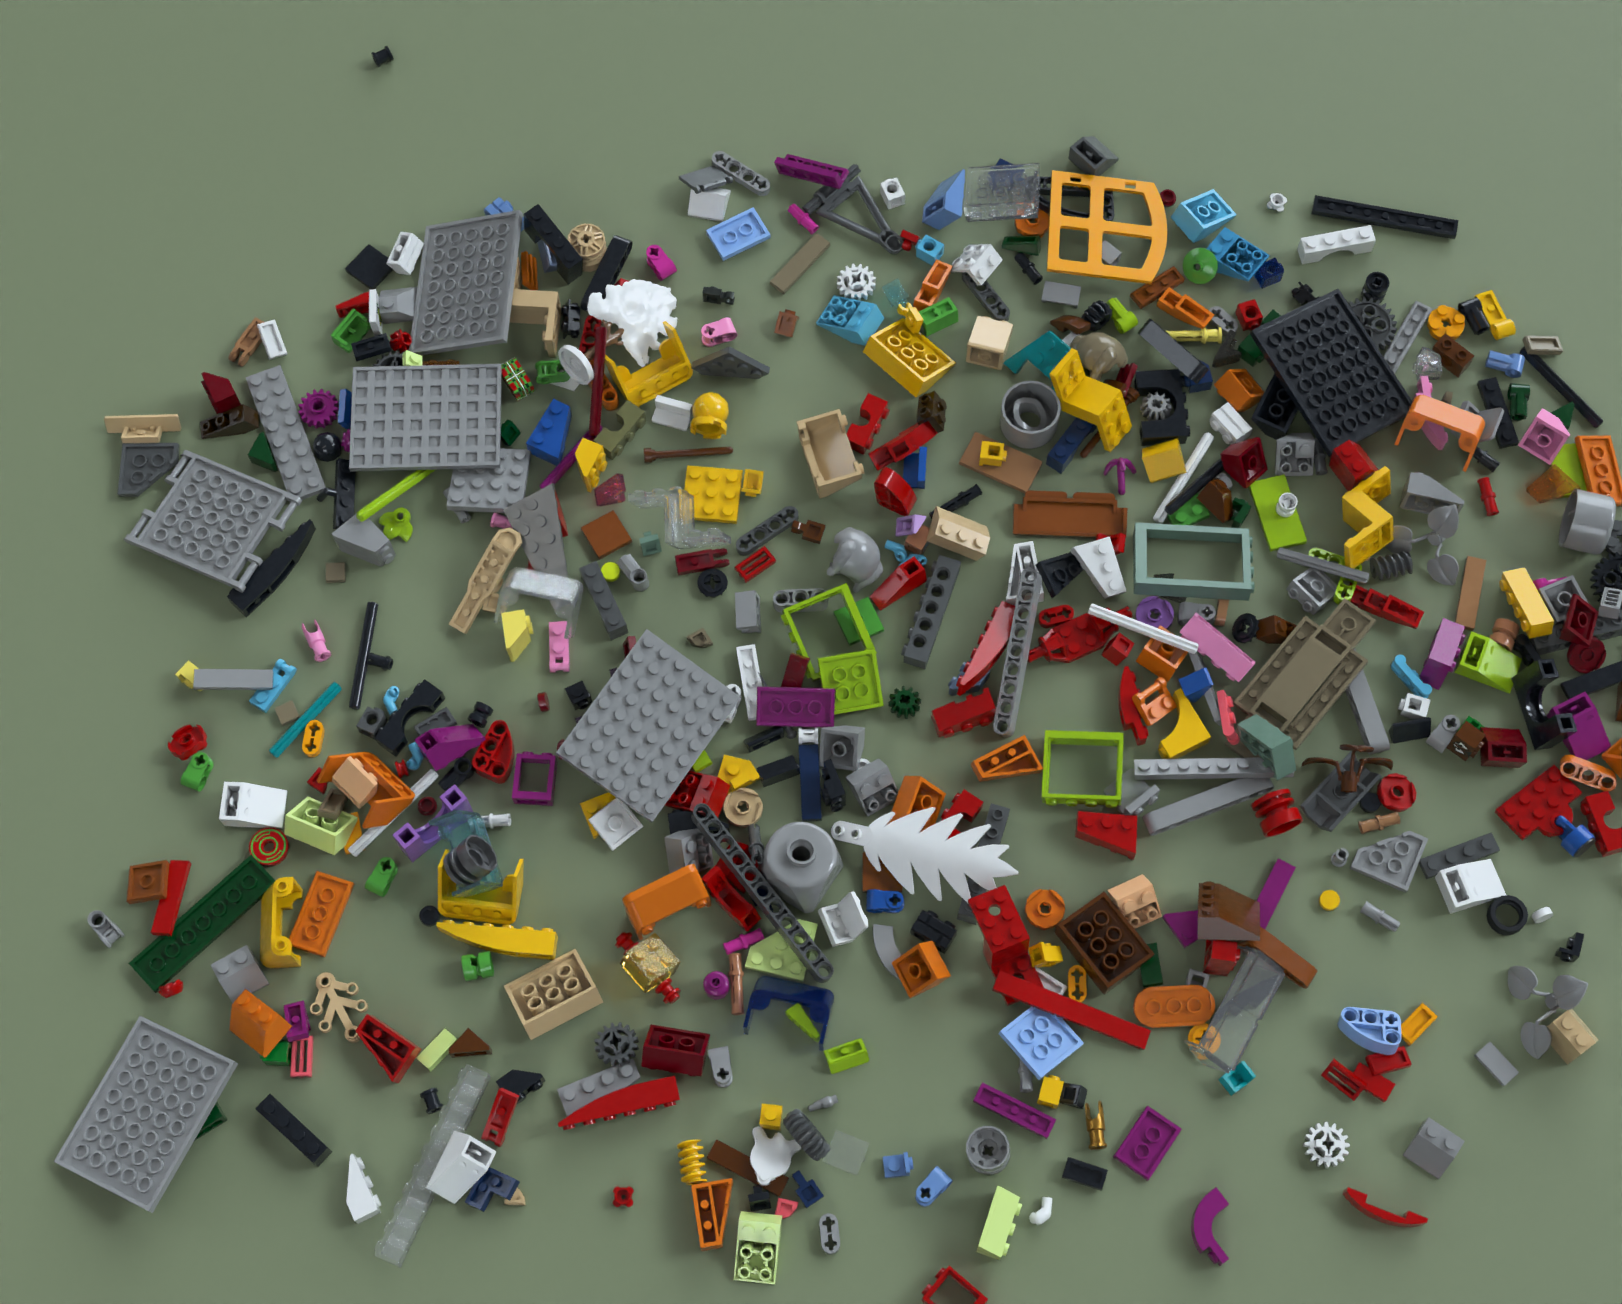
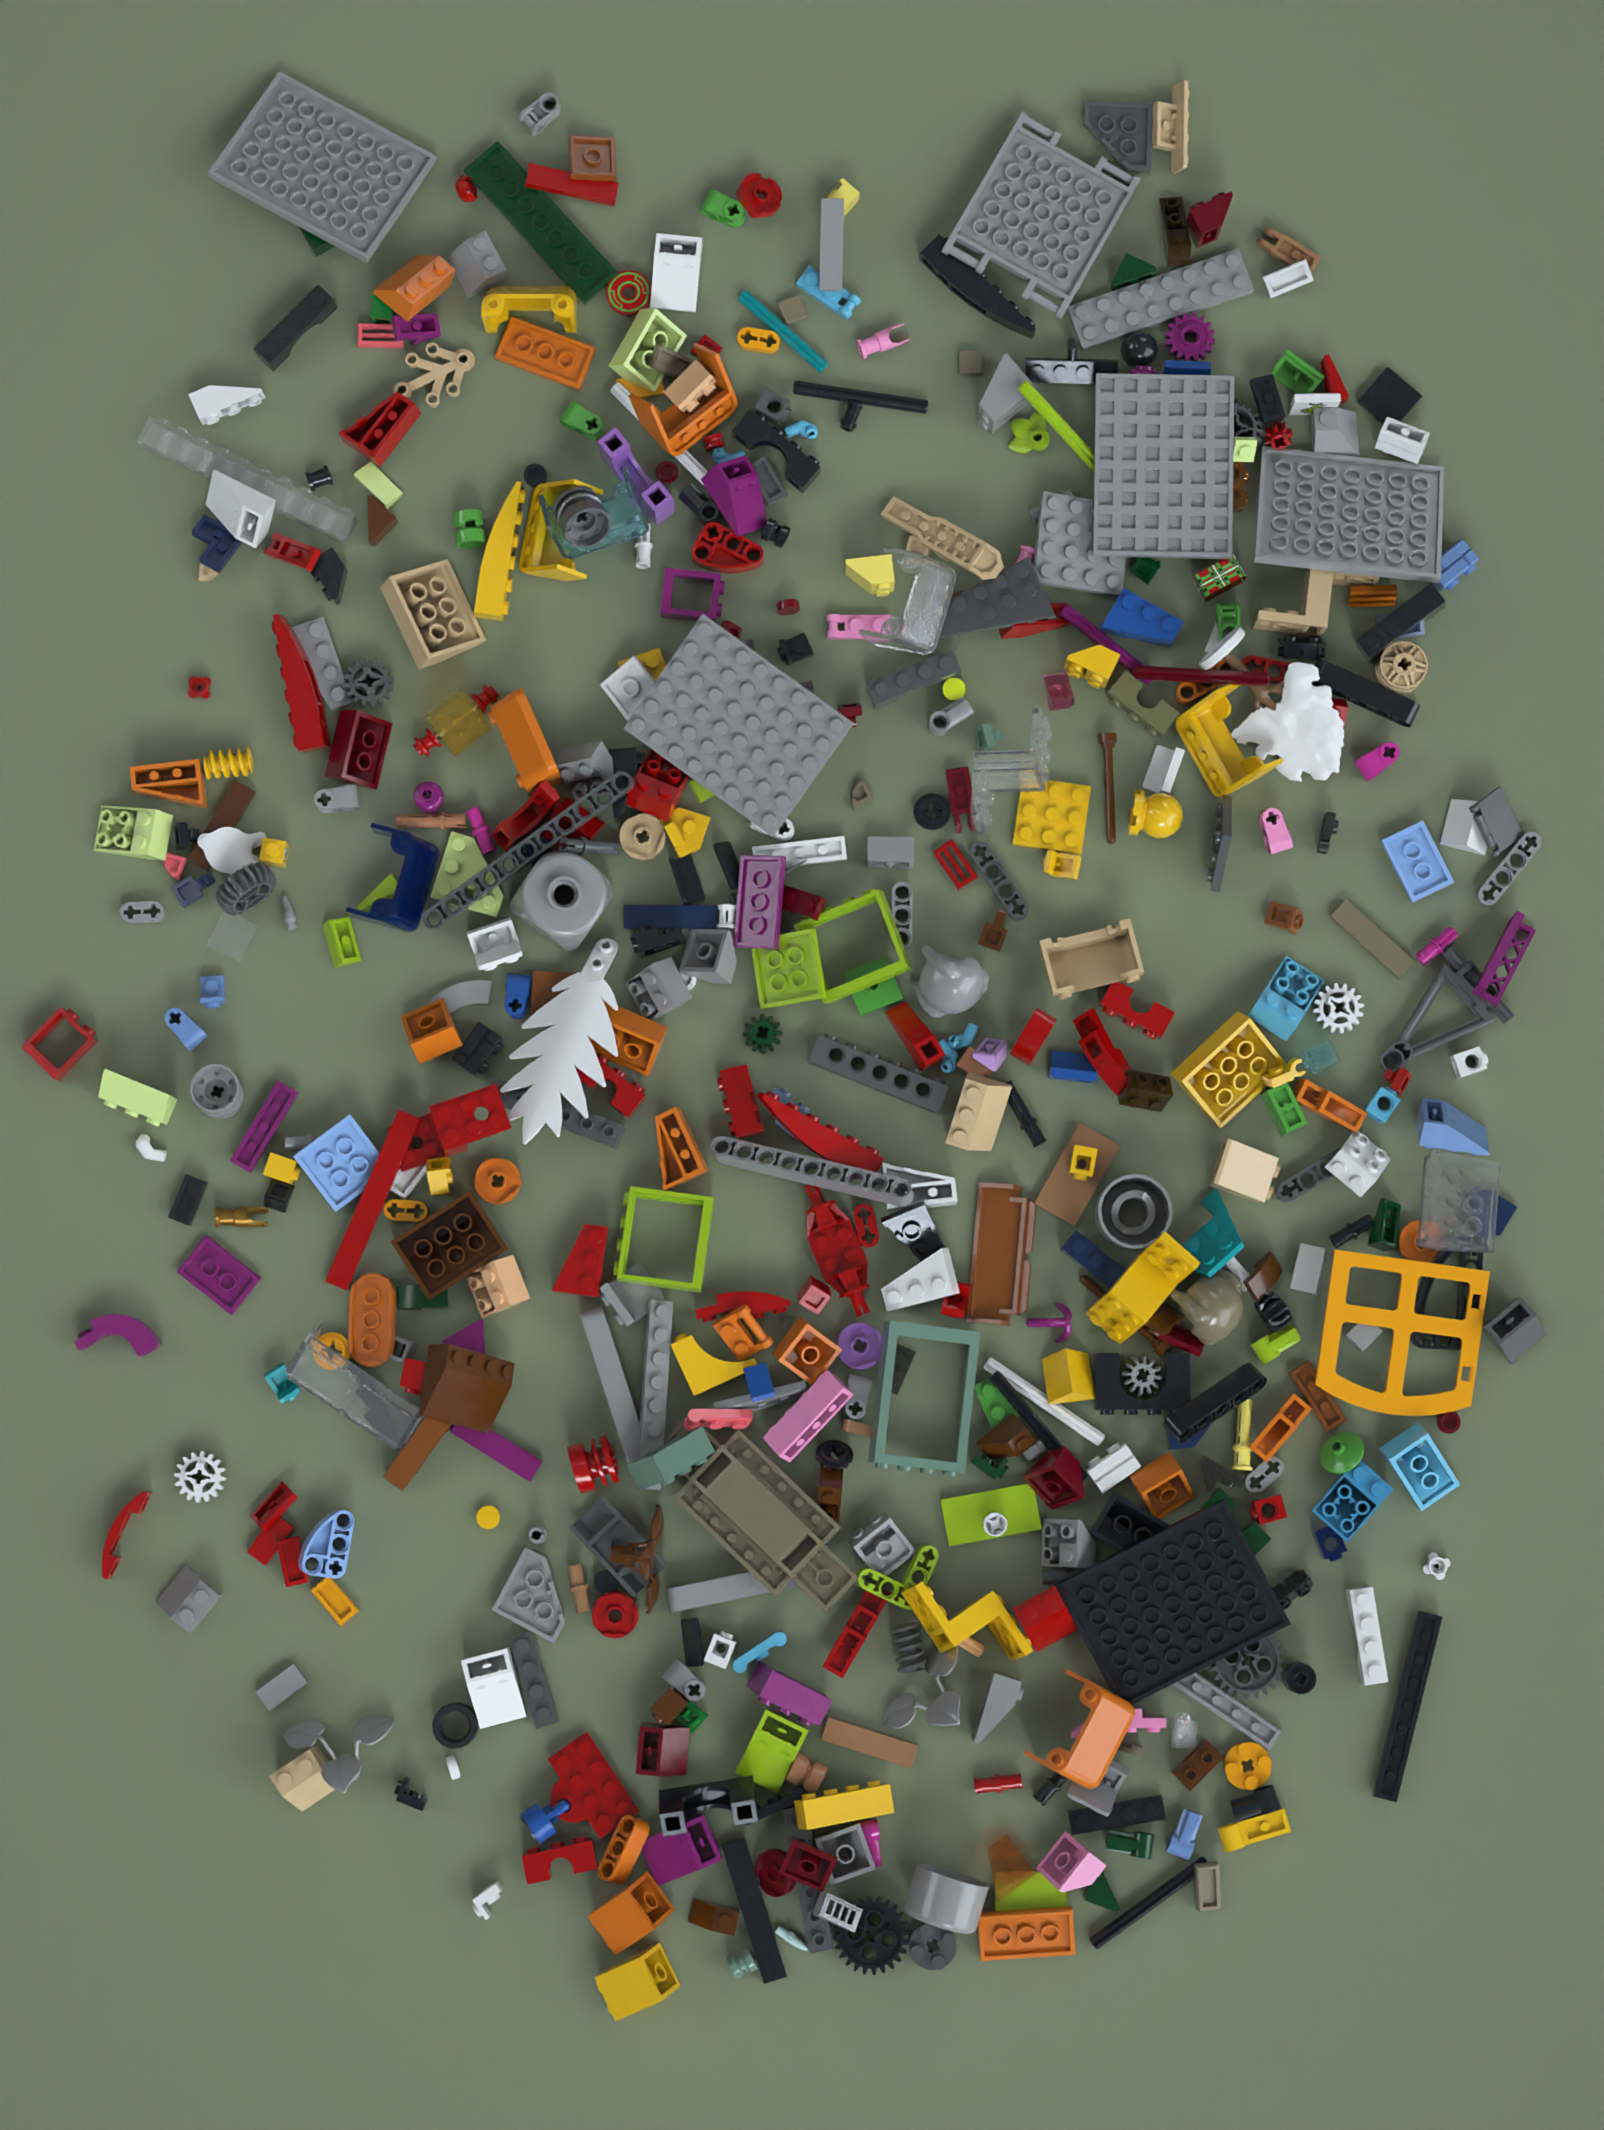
camera: 90 degrees right, 15 degrees up
dark orange tile [581,510,632,560] -> none
white axle [1088,604,1199,654] -> none
light grey axle [1277,547,1369,584] -> none
light grey axle [1360,901,1400,932] -> none

